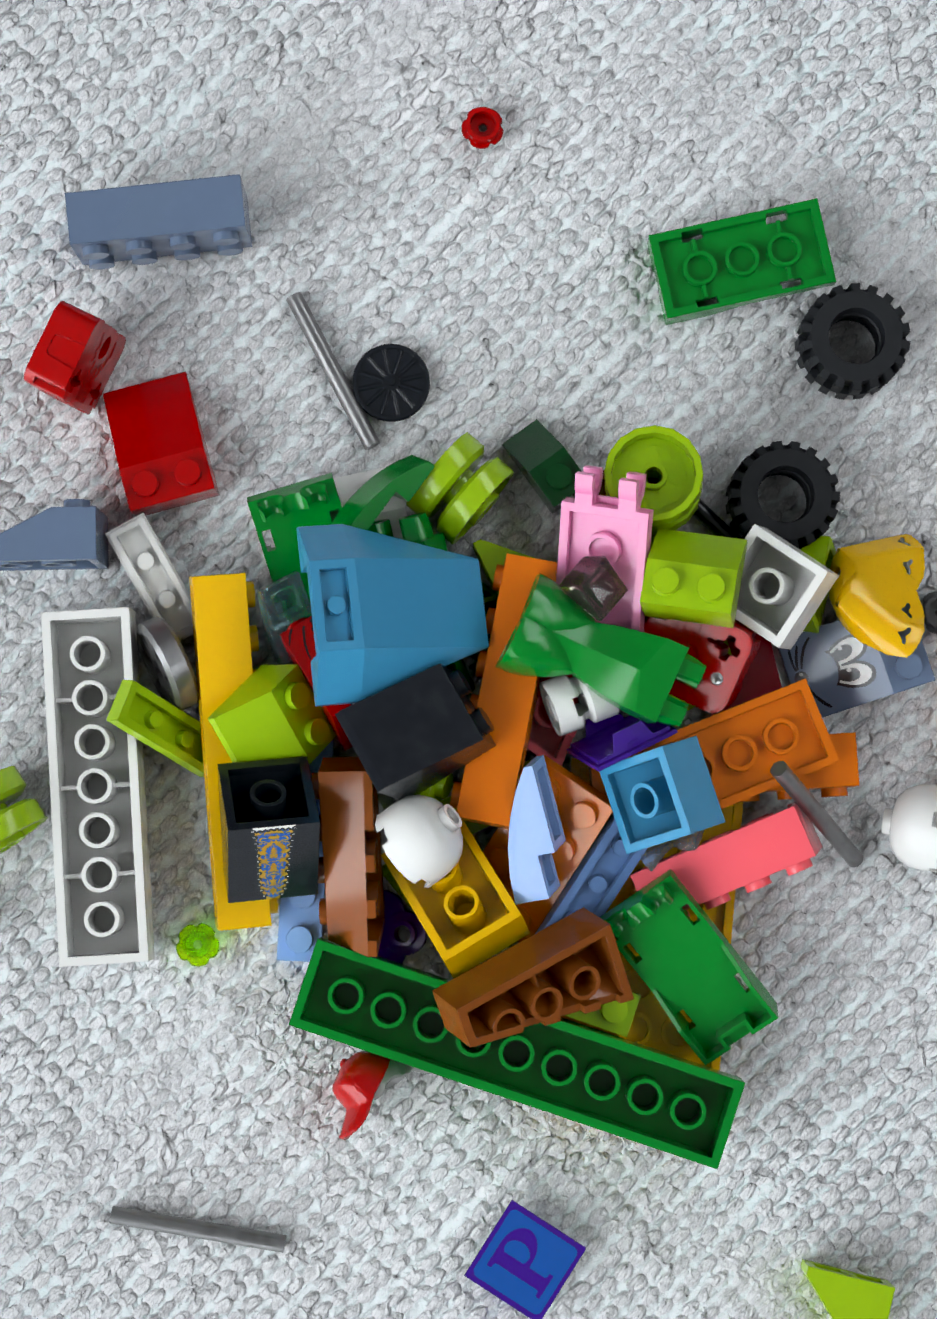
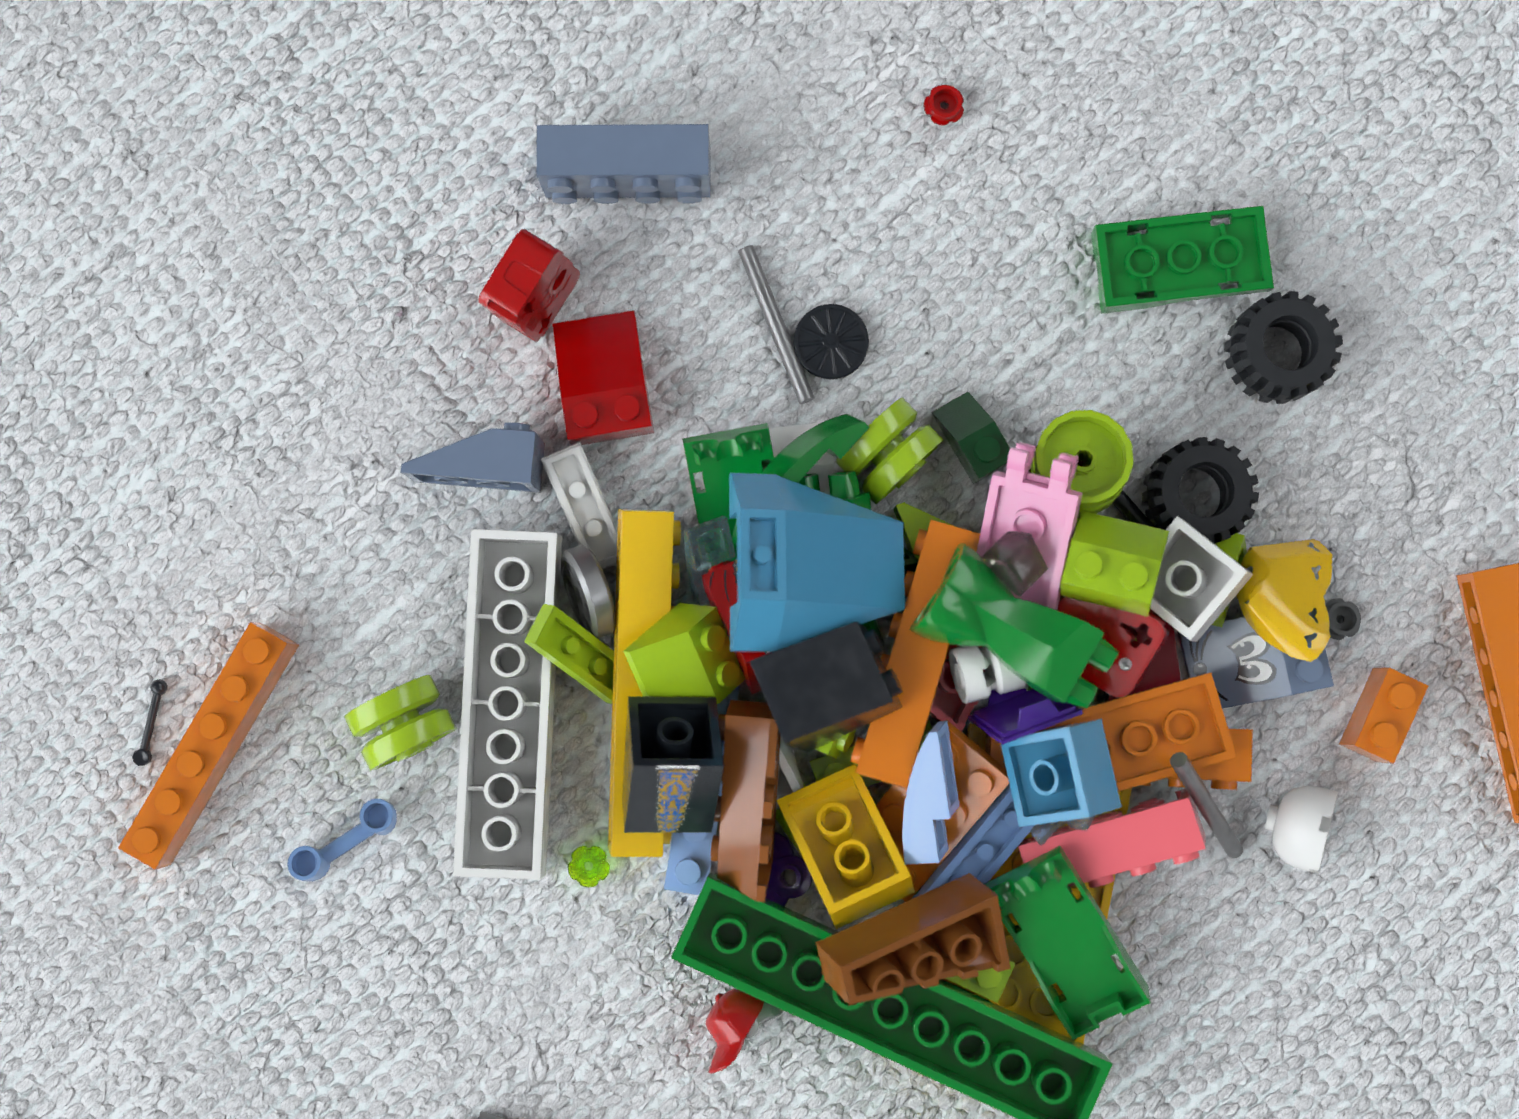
camera: 10 degrees right, 0 degrees up
white cylinder [375,795,463,888] -> none

